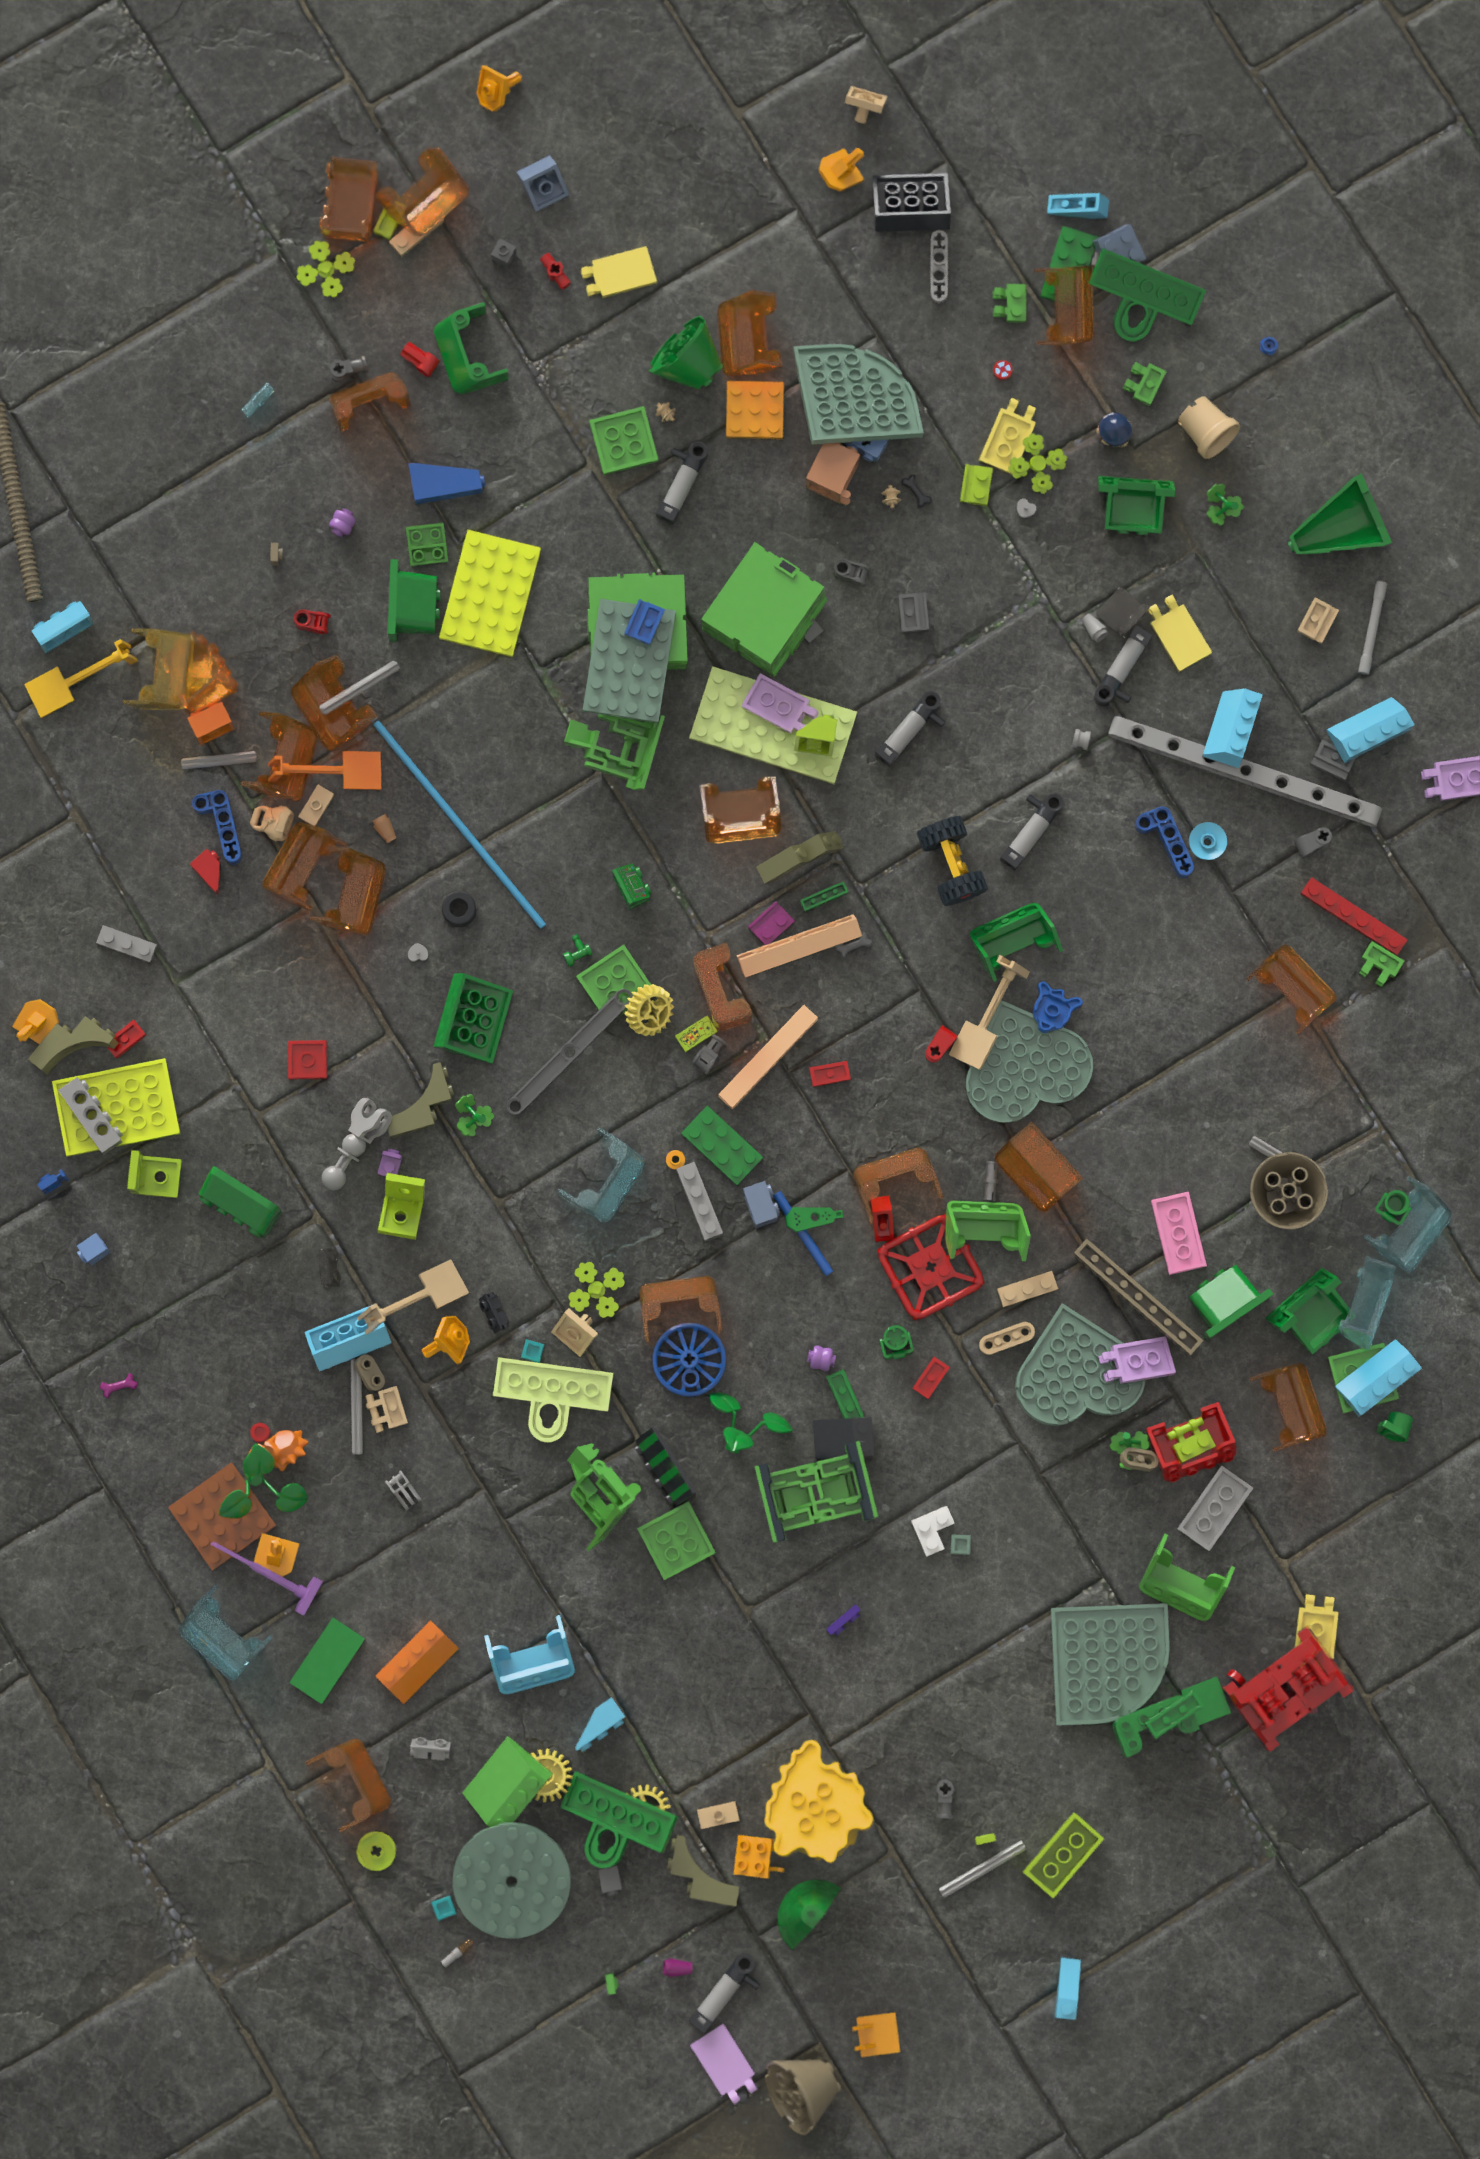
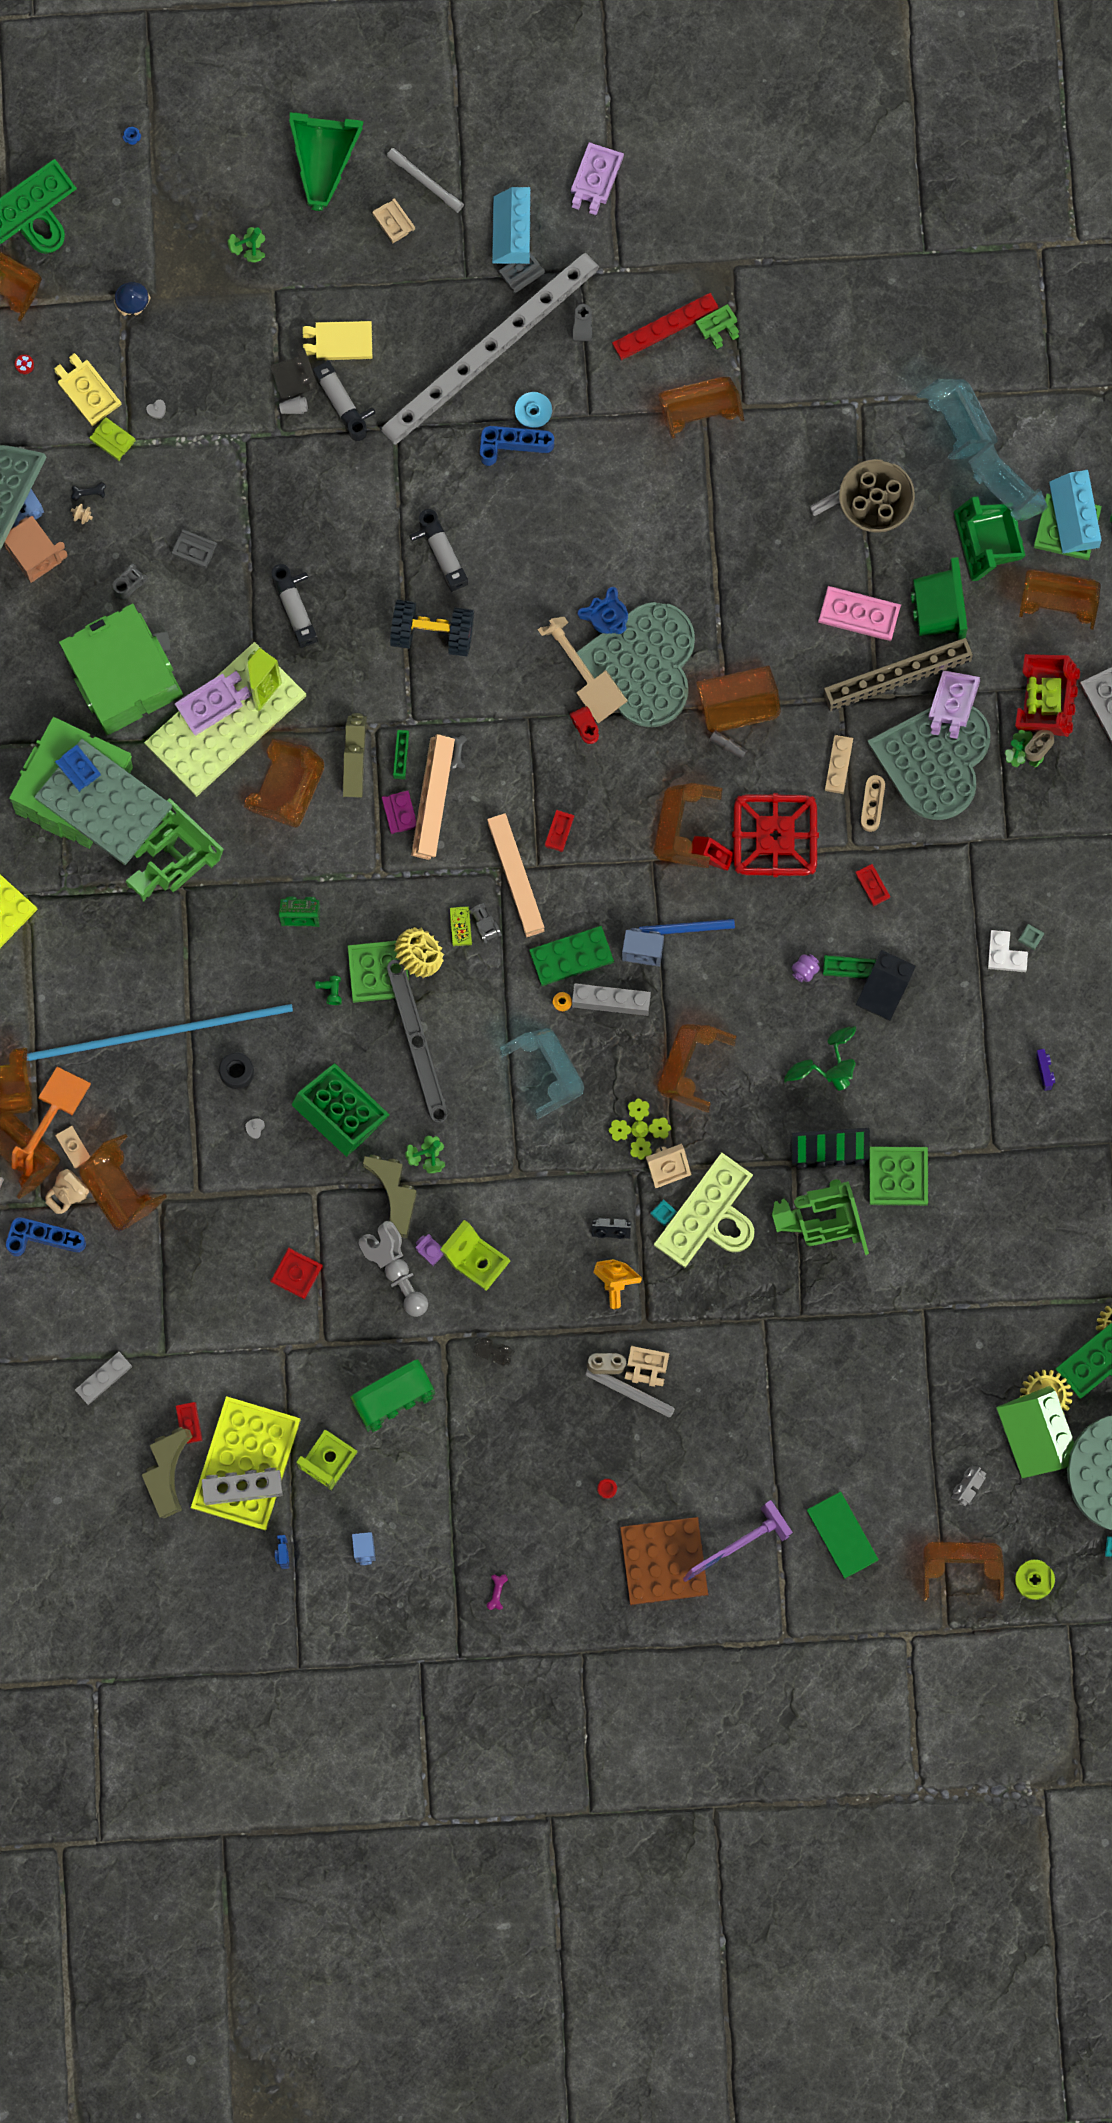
camera: 55 degrees left, 5 degrees down
light orange piece [12,999,59,1044] -> none
clear light blue windscreen [179,1585,273,1680] -> none
red slope [190,849,221,894] -> none
green plant [218,1444,308,1519] -> none
orange head [249,1430,309,1471] -> none
light orange piece [254,1533,300,1577] -> none
medium azure slope [305,1306,392,1371] -> none
clear orange windscreen [309,846,386,935] -> none
tan piece [357,1259,469,1334] -> none
medium nougat cone [372,814,396,843] -> none
orange slope [376,1620,459,1704] -> none
light grey arm [385,1470,422,1511] -> none
medium azure windscreen [484,1615,575,1694] -> none
medium azure slope [575,1697,625,1752] -> none
blue piece [653,1323,726,1397] -> none
clear orange windscreen [693,942,752,1031] -> none
bright green container [755,1441,878,1543] -> none
green piece [785,1207,844,1232] -> none
green piece [879,1325,914,1360] -> none
bright green windscreen [945,1201,1031,1261] -> none
green windscreen [970,903,1063,982] -> none
lime plant [1008,433,1067,494] -> none
light grey wheel [1072,729,1091,750] -> none
green windscreen [1097,476,1175,535] -> none
bright green plate [1122,362,1166,406] -> none
tan piece [1178,396,1240,459] -> none
medium azure slope [1203,689,1263,768] -> none
green piece [1375,1190,1411,1225] -> none

